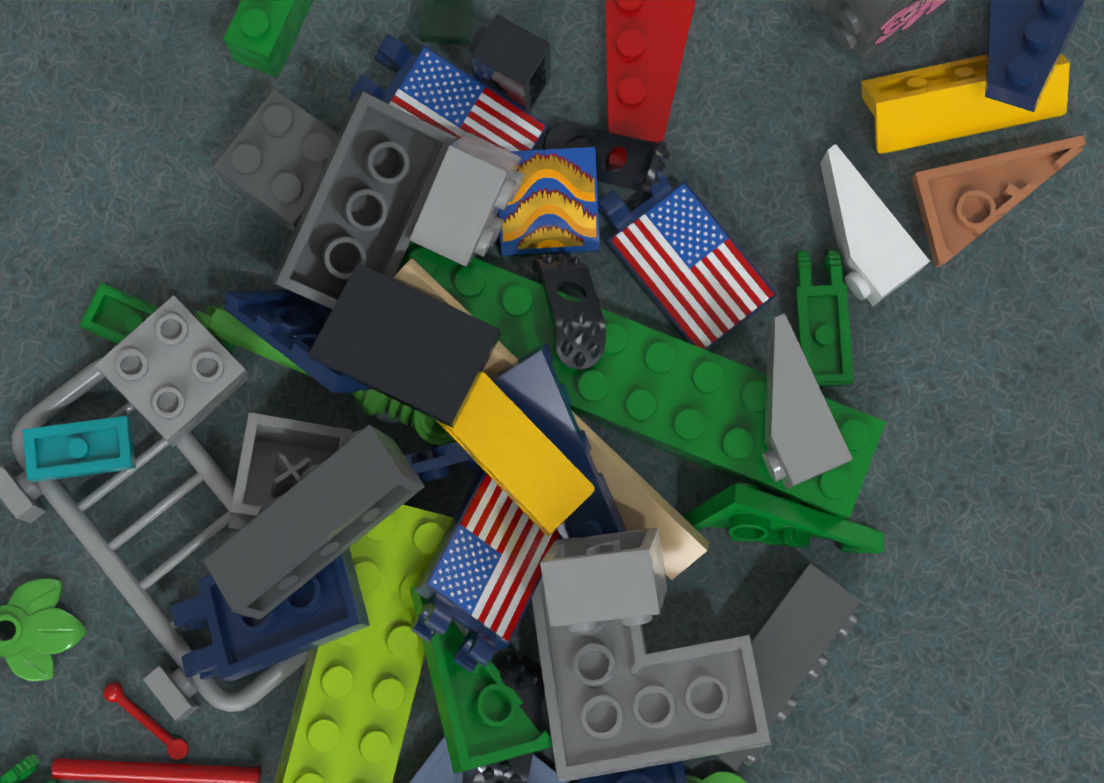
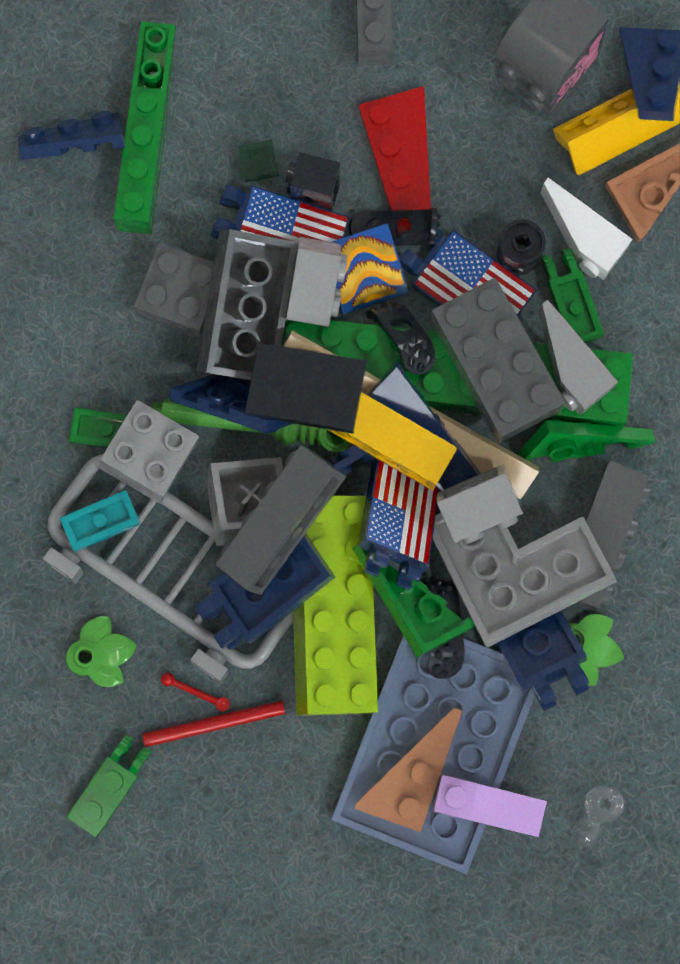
camera: 20 degrees left, 0 degrees up
none -> dark grey brick [430,277,565,444]
none -> black wheel [496,219,546,276]

